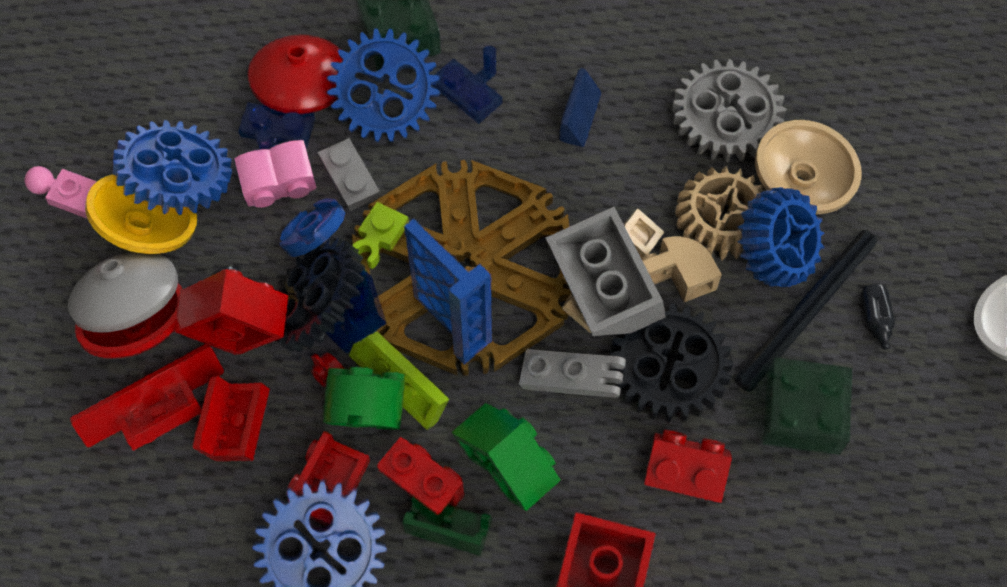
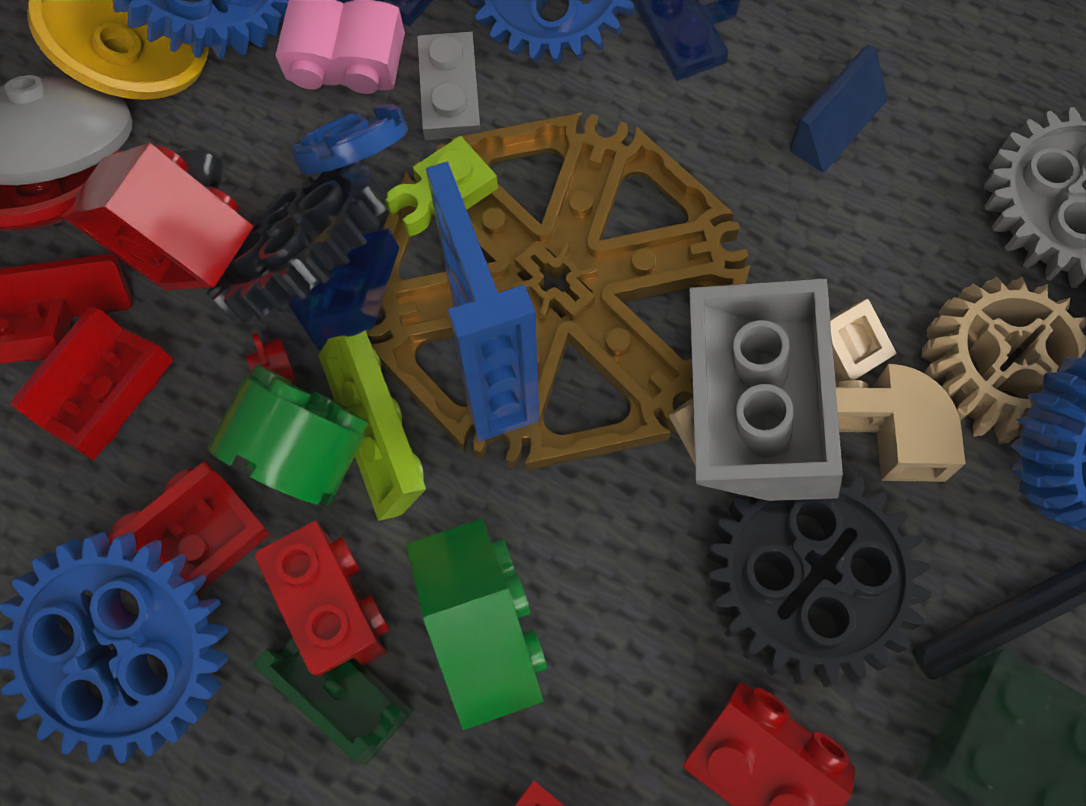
camera: 25 degrees right, 5 degrees up
light grey hinge [519,349,626,398] -> none

